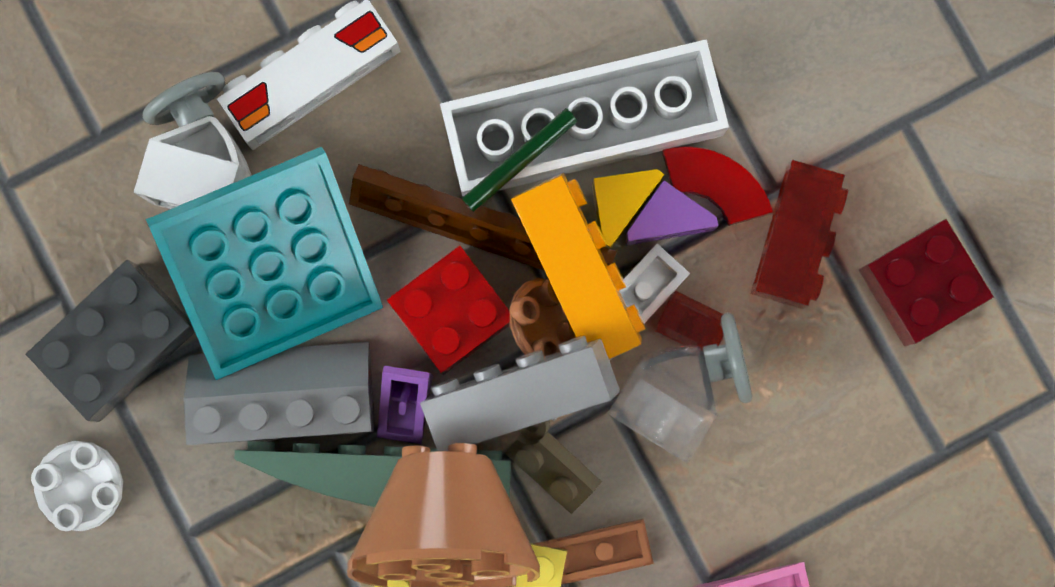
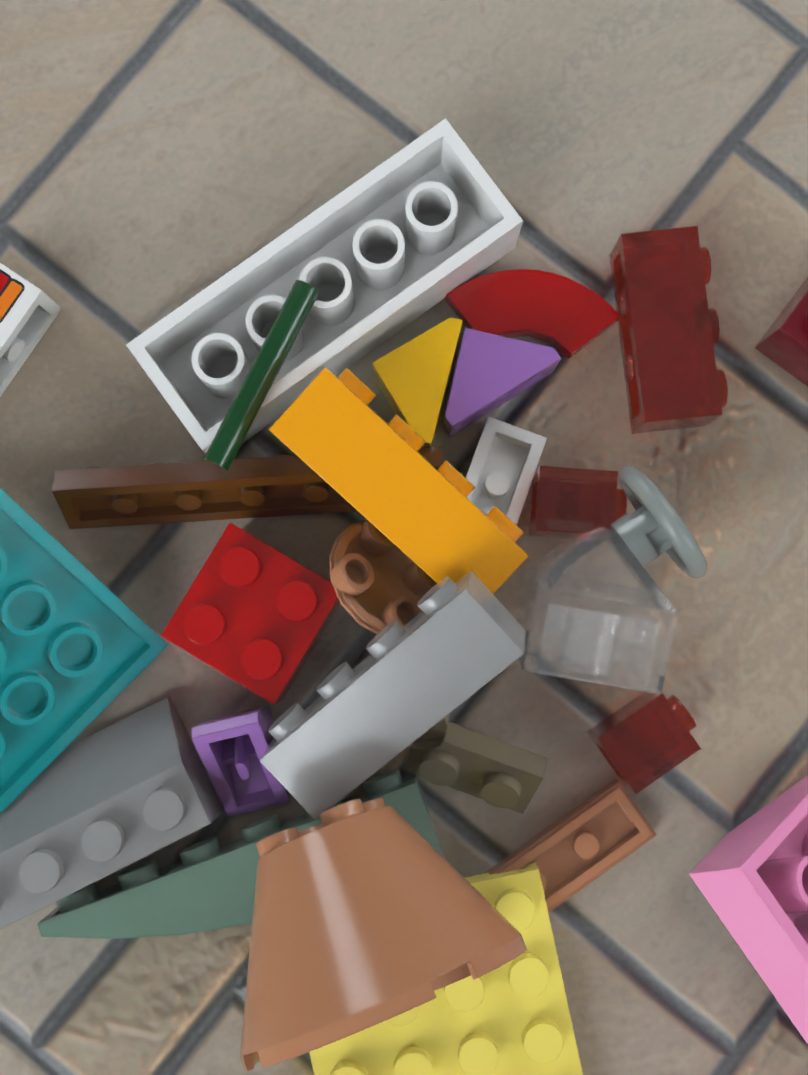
camera: 20 degrees left, 0 degrees up
none -> clear red brick [587,689,701,794]

